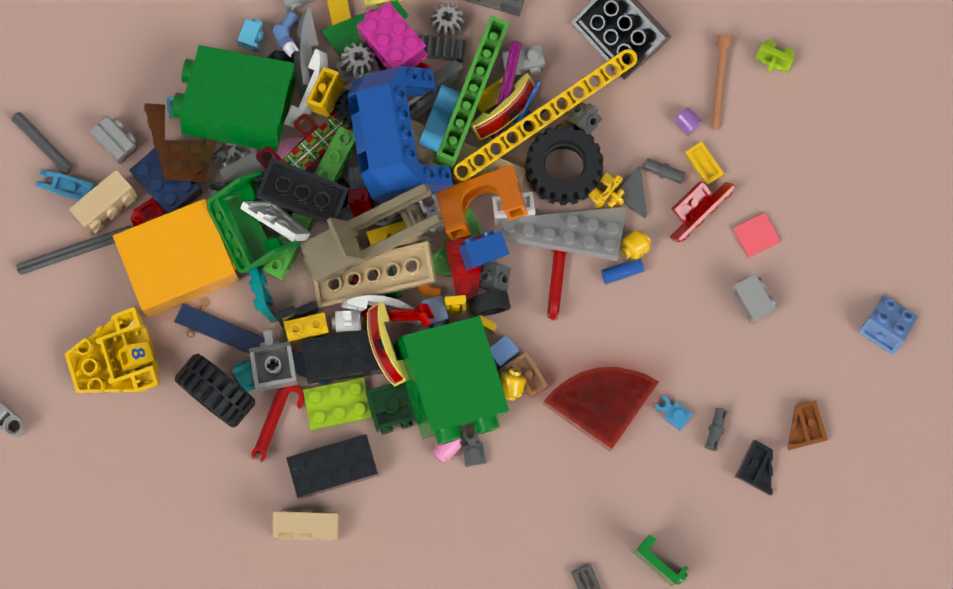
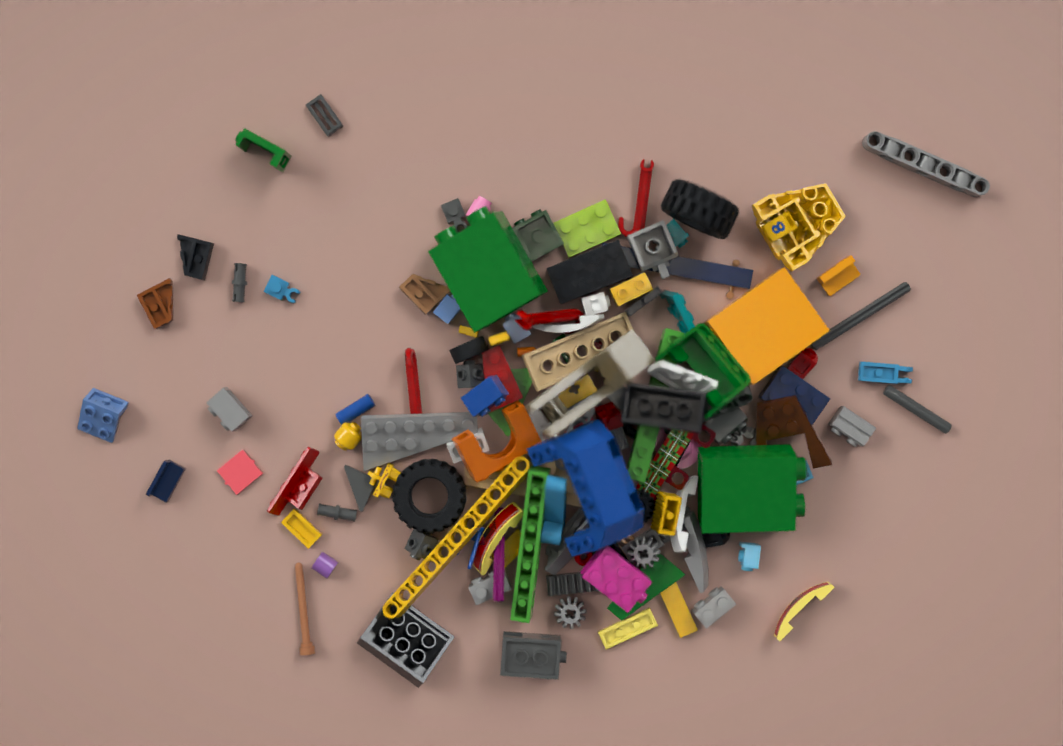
camera: 170 degrees right, 10 degrees up
tan brick [69,170,138,236] -> none
medium blue arm [273,11,299,57] -> none
tan wedge [273,509,339,540] -> none
black brick [286,434,379,500] -> none
slope [367,302,409,387] -> none
yellow head [499,368,526,401] -> none
clear red brick [543,367,659,452] -> none
lime hips [755,39,795,73] -> none
none -> dark blue panel [146,460,186,503]
none -> light orange panel [816,255,860,296]

